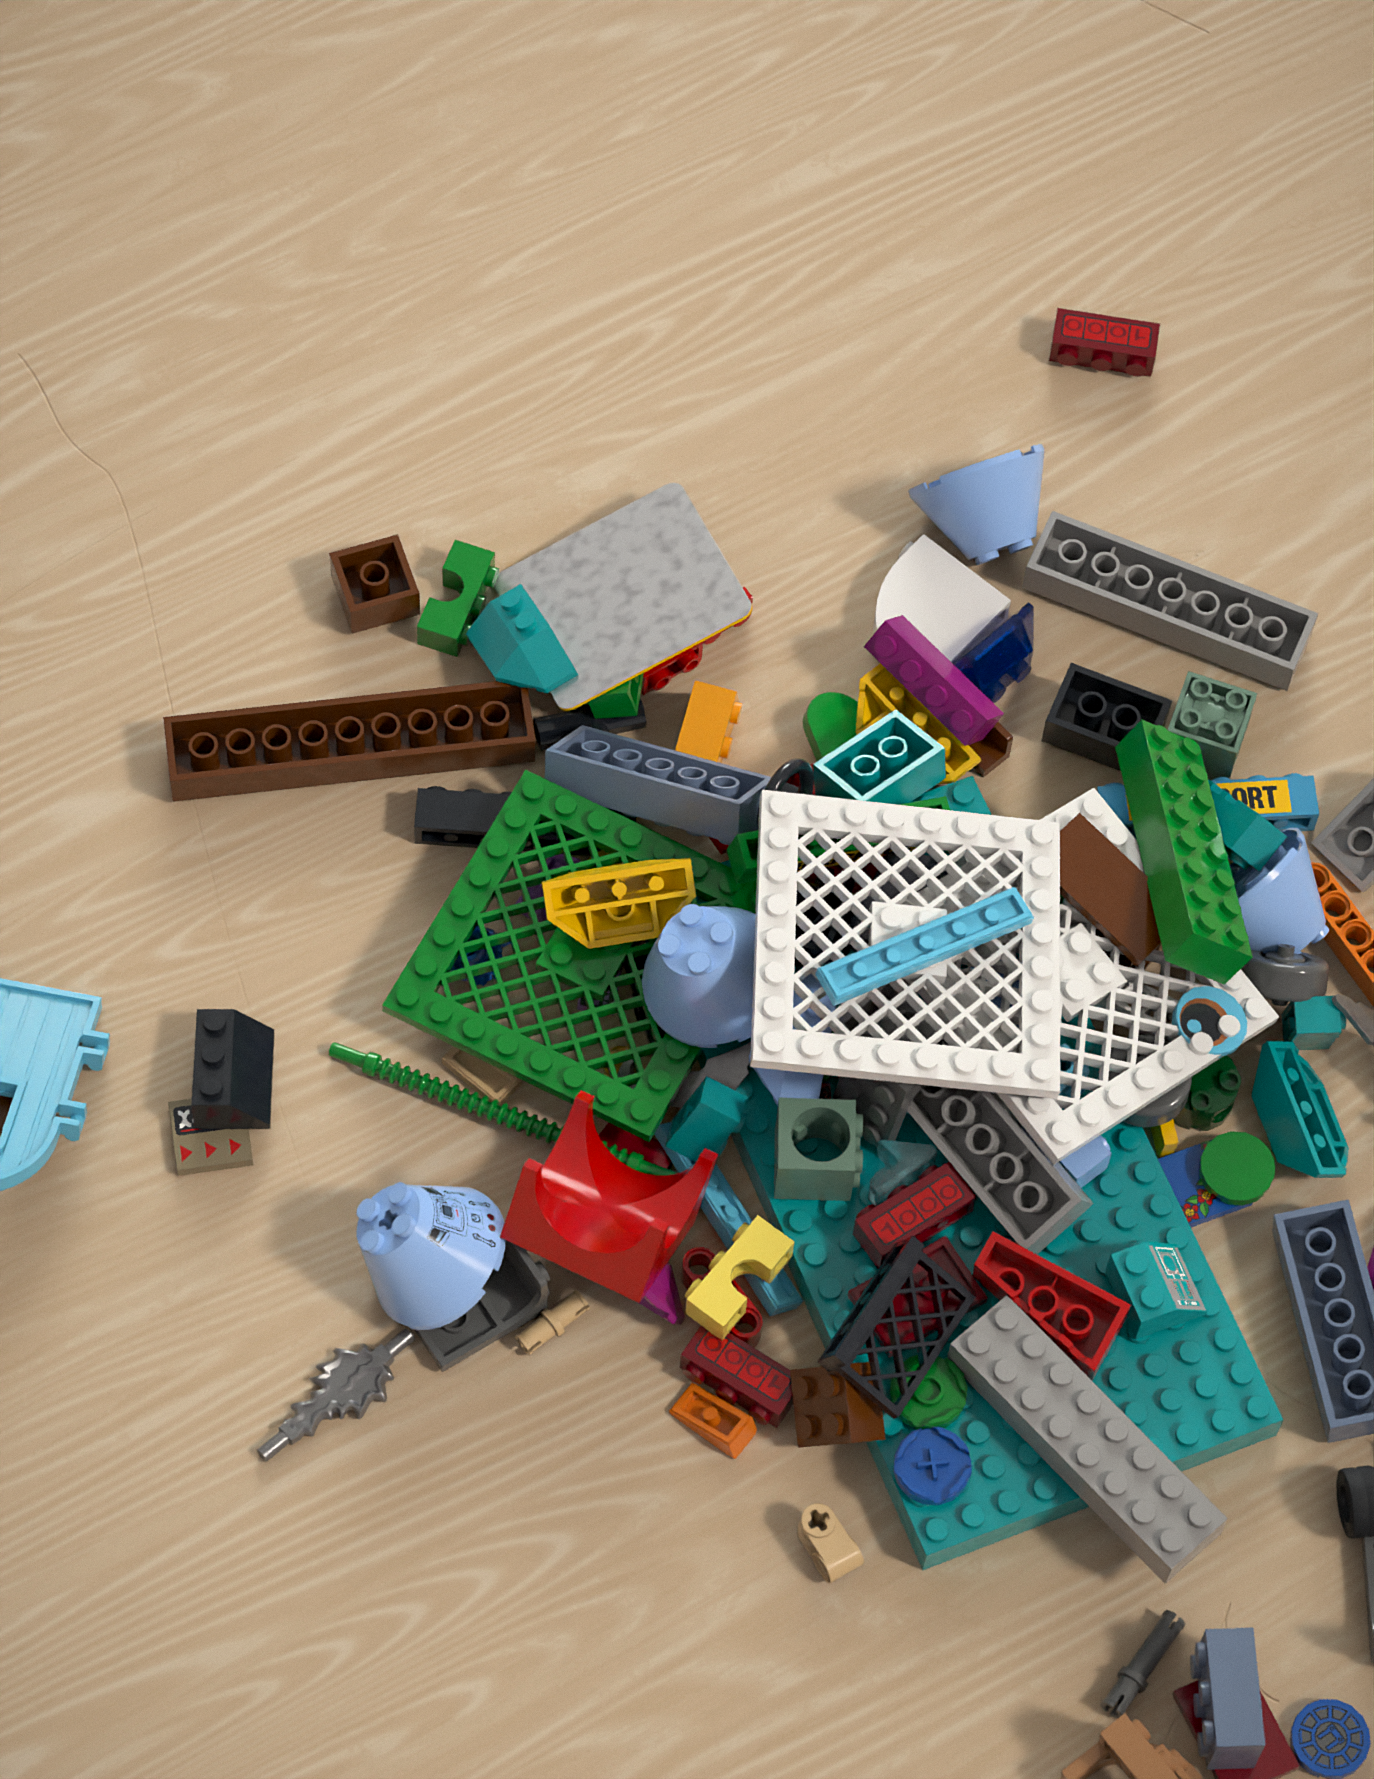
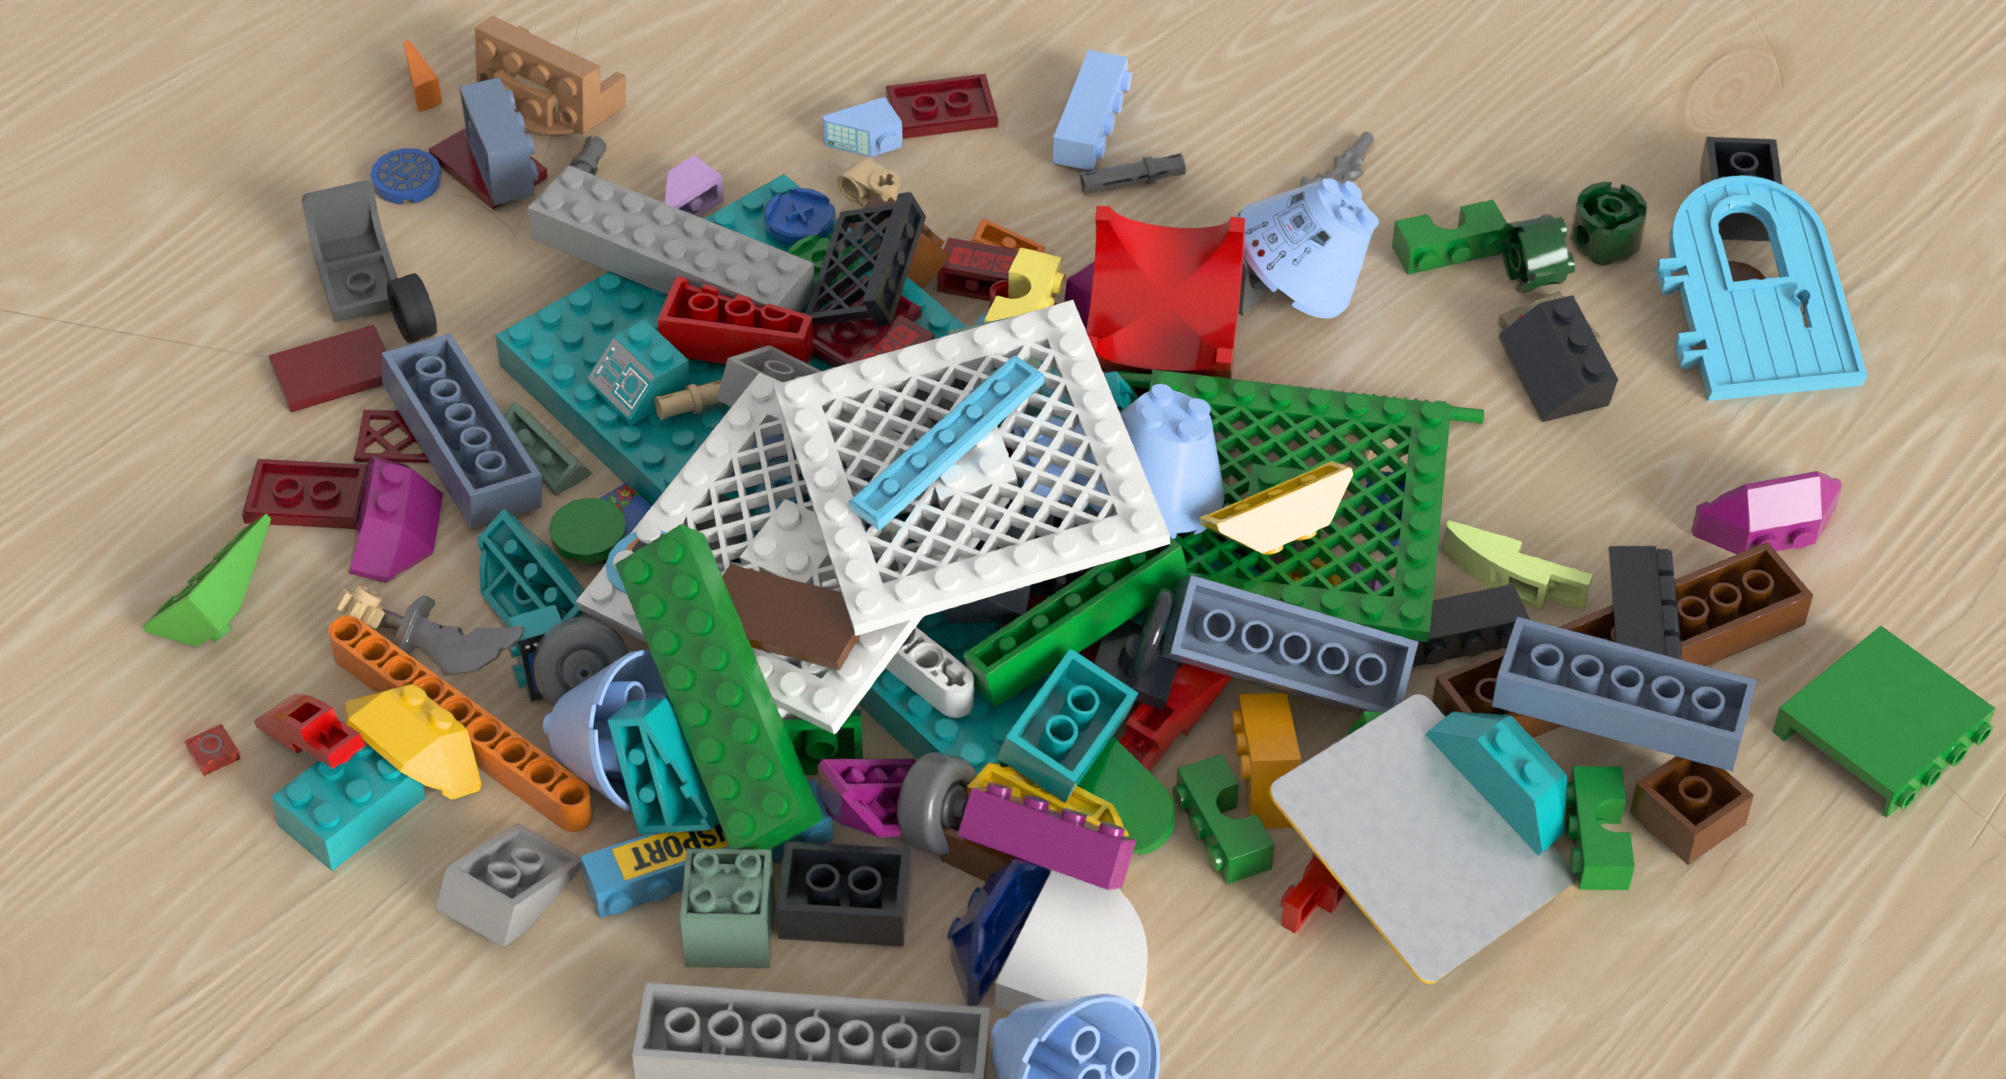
camera: 165 degrees right, 15 degrees down
none -> sand green slope [503,402,592,494]
none -> tan pin [654,379,723,420]
none -> lavender slope [665,155,724,217]
none -> magenta wedge [816,758,916,838]
none -> light blue slope [822,97,902,157]
none -> dark red tile [886,74,998,139]
none -> dark grey wheel [897,752,977,855]
none -> light blue brick [1053,50,1132,171]
none -> dark grey pin [1080,153,1186,195]
none -> green arch [1172,754,1274,884]
none -> green arch [1392,199,1508,275]
none -> yellowish green slope [1442,520,1593,611]
none -> sand blue brick [1492,617,1757,771]
none -> dark green brick [1501,214,1575,293]
none -> dark green brick [1570,182,1647,266]
none -> black windscreen [1608,546,1683,660]
none -> magenta wedge [1691,471,1842,554]
none -> green panel [1773,626,1995,818]

